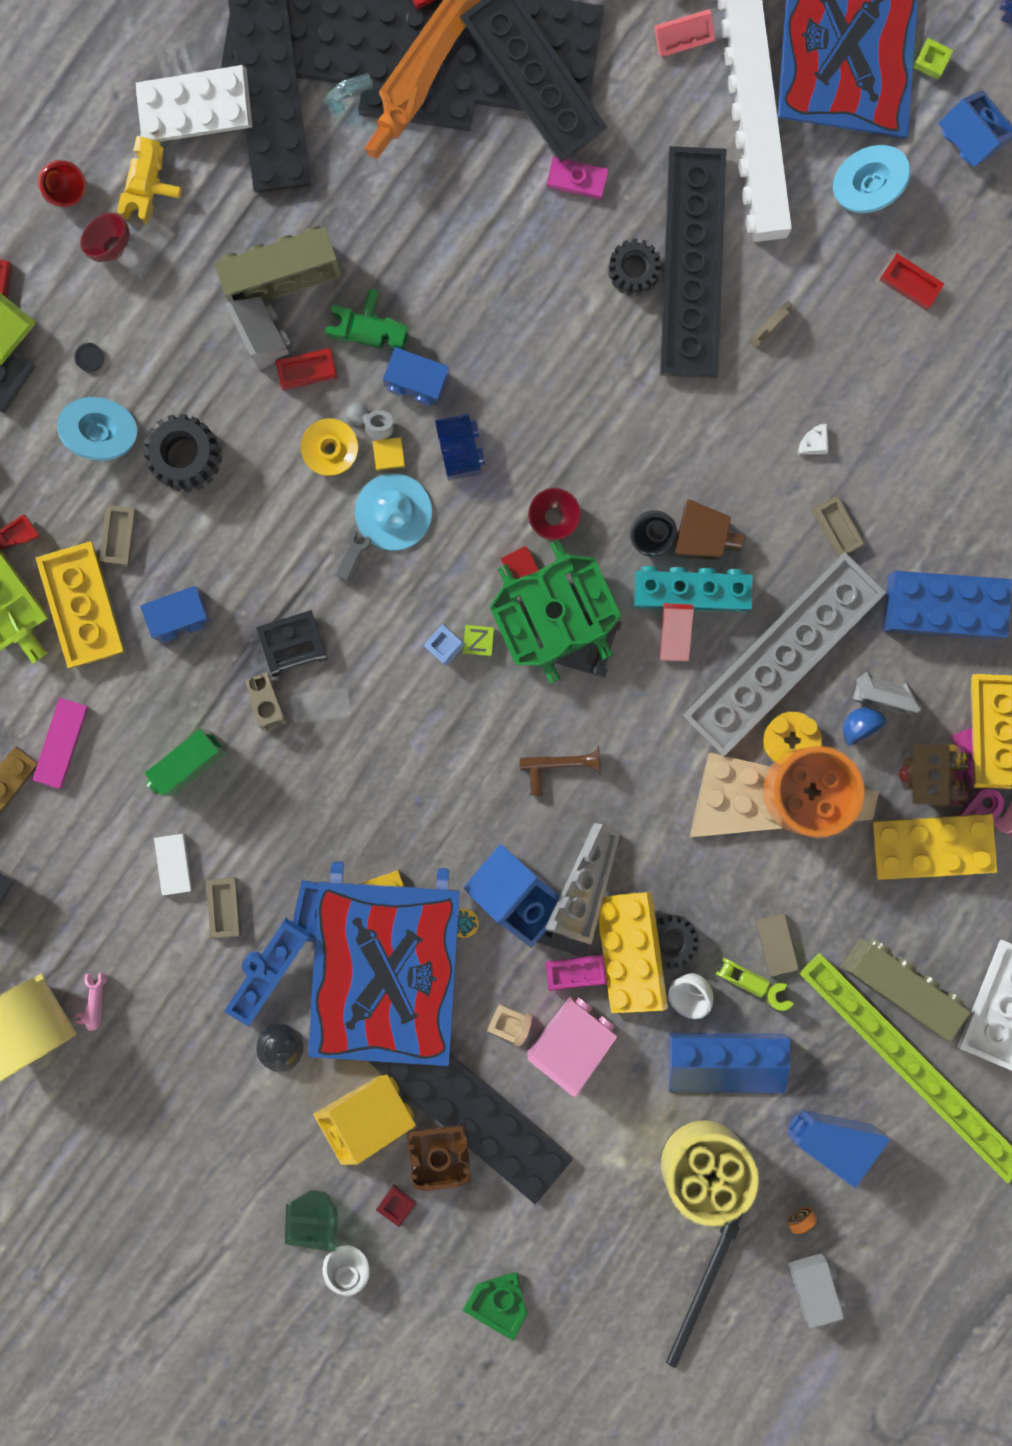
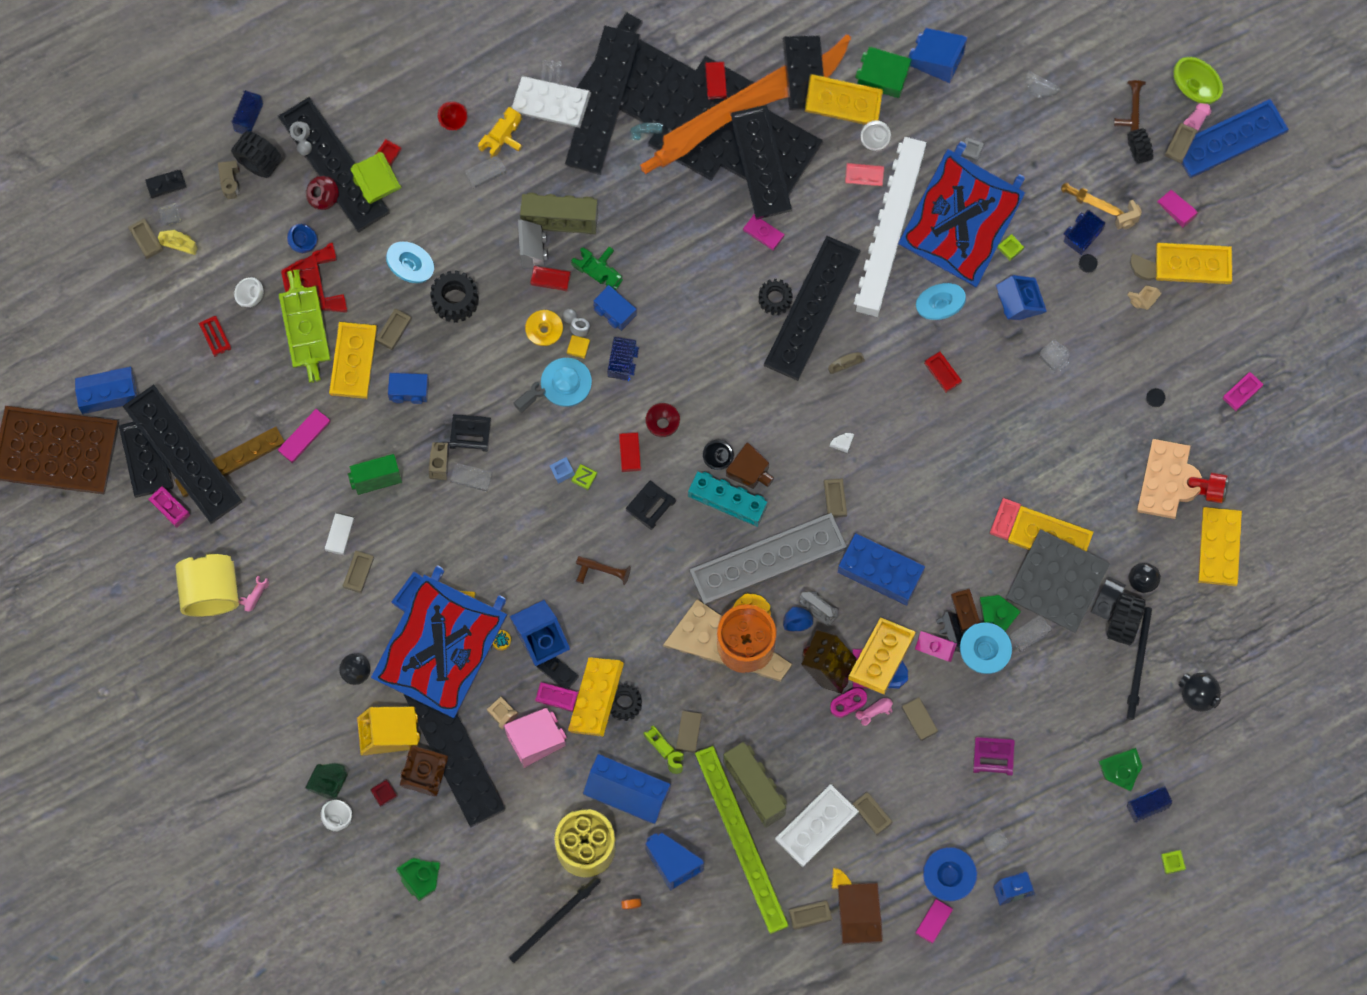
camera: 25 degrees right, 15 degrees down
black piece [74,343,104,372] -> none
dark red piece [80,212,130,262] -> none
blue hinge [224,918,310,1027] -> none
green piece [489,539,622,684] -> none
light grey wing [545,823,621,944] -> none
tile [659,603,694,661] -> none
white piece [668,973,714,1019] -> none
light grey brick [788,1253,846,1329] -> none
yellow plate [873,813,997,880] -> none

